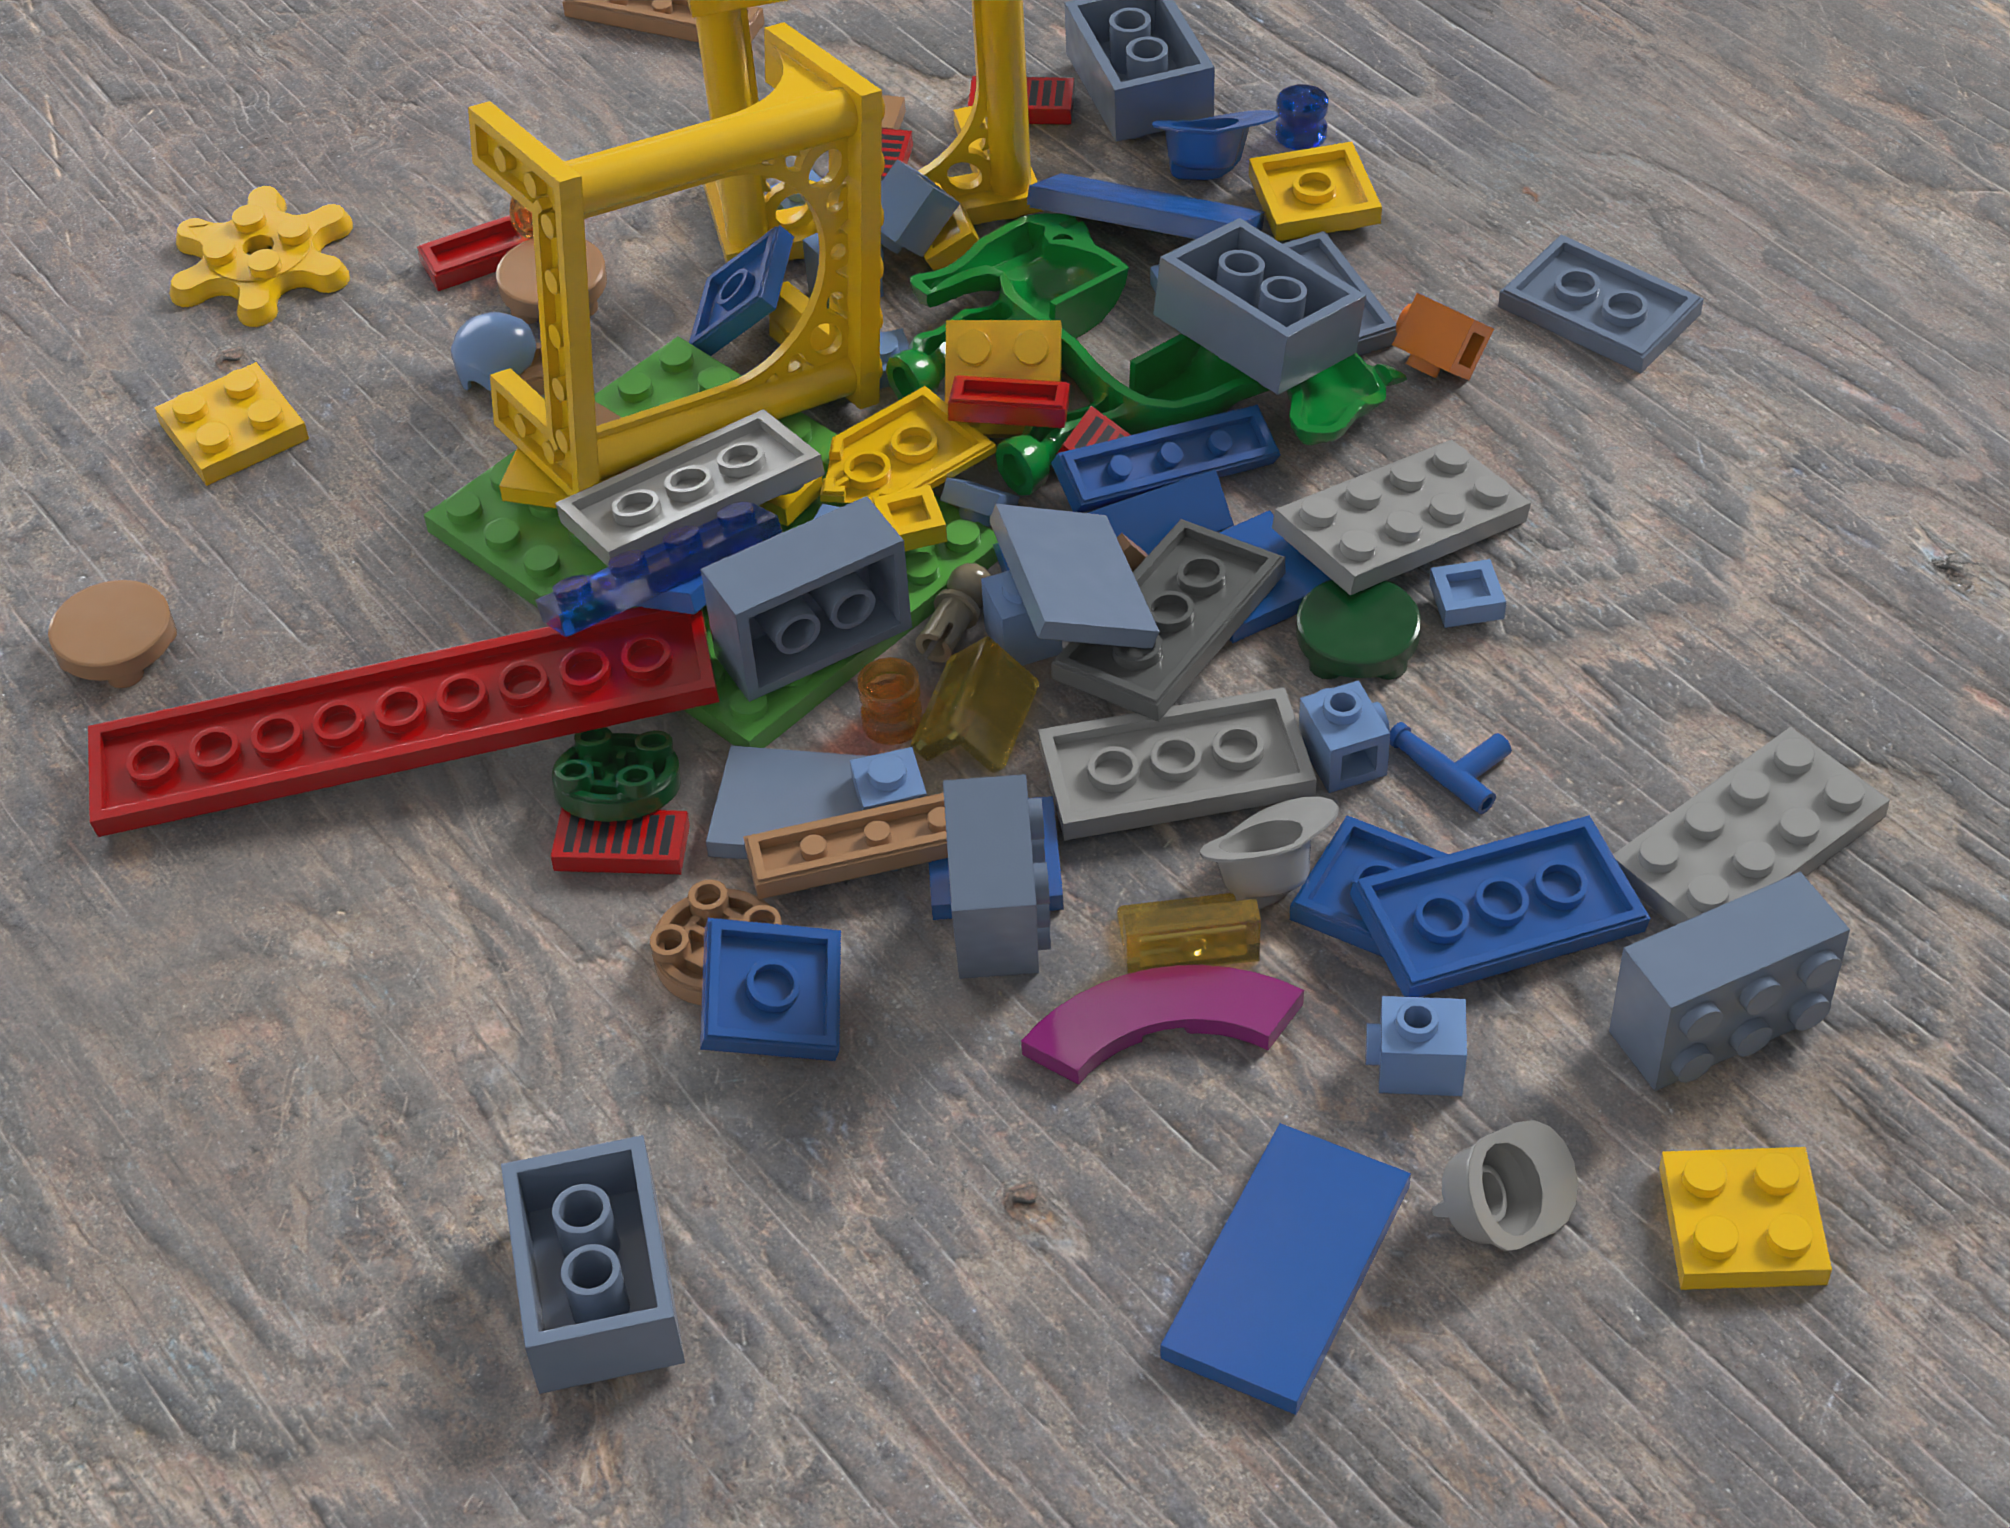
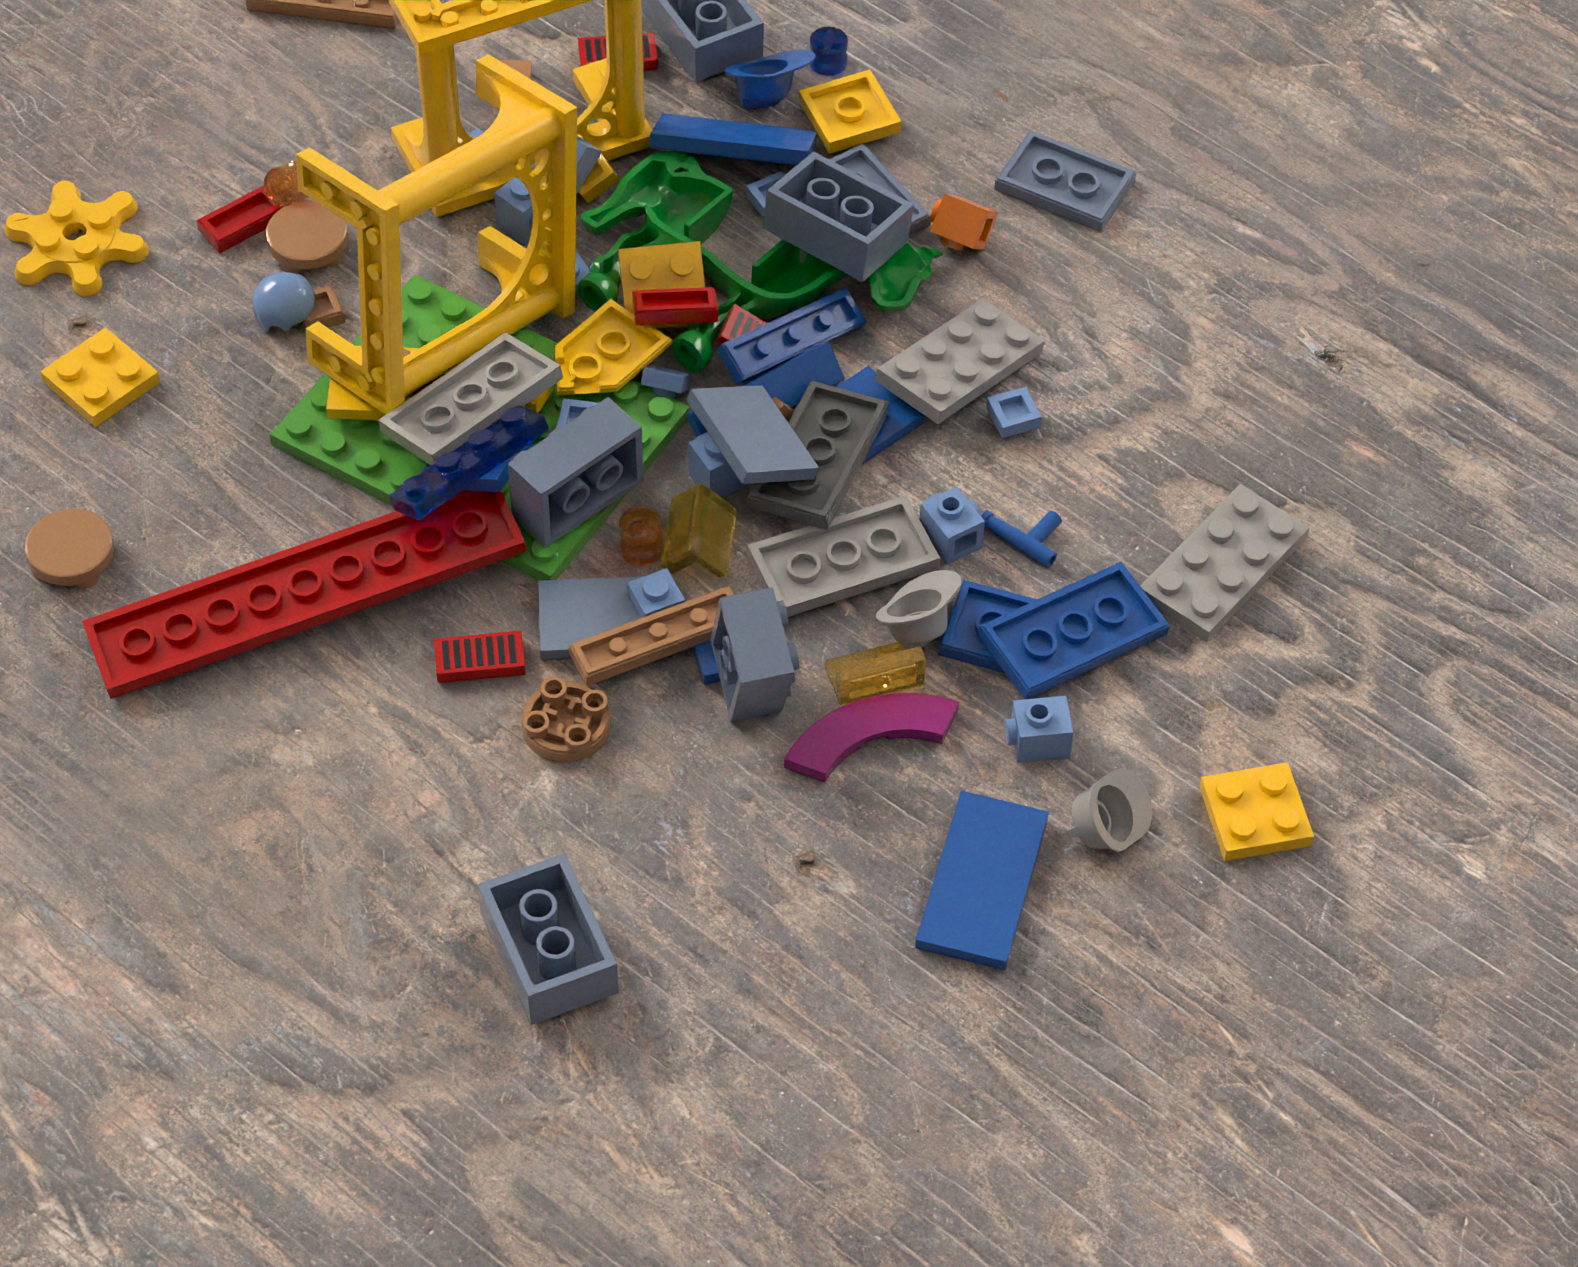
camera: 15 degrees left, 5 degrees up
dark green tile [552,727,681,822] -> none
blue tile [689,225,794,356] -> none
blue tile [700,918,841,1061] -> none
yellow plate [872,485,947,551] -> none
dark tan pin [915,563,991,663] -> none
dark green tile [1296,579,1421,680] -> none
sand blue brick [1609,871,1850,1091] -> none

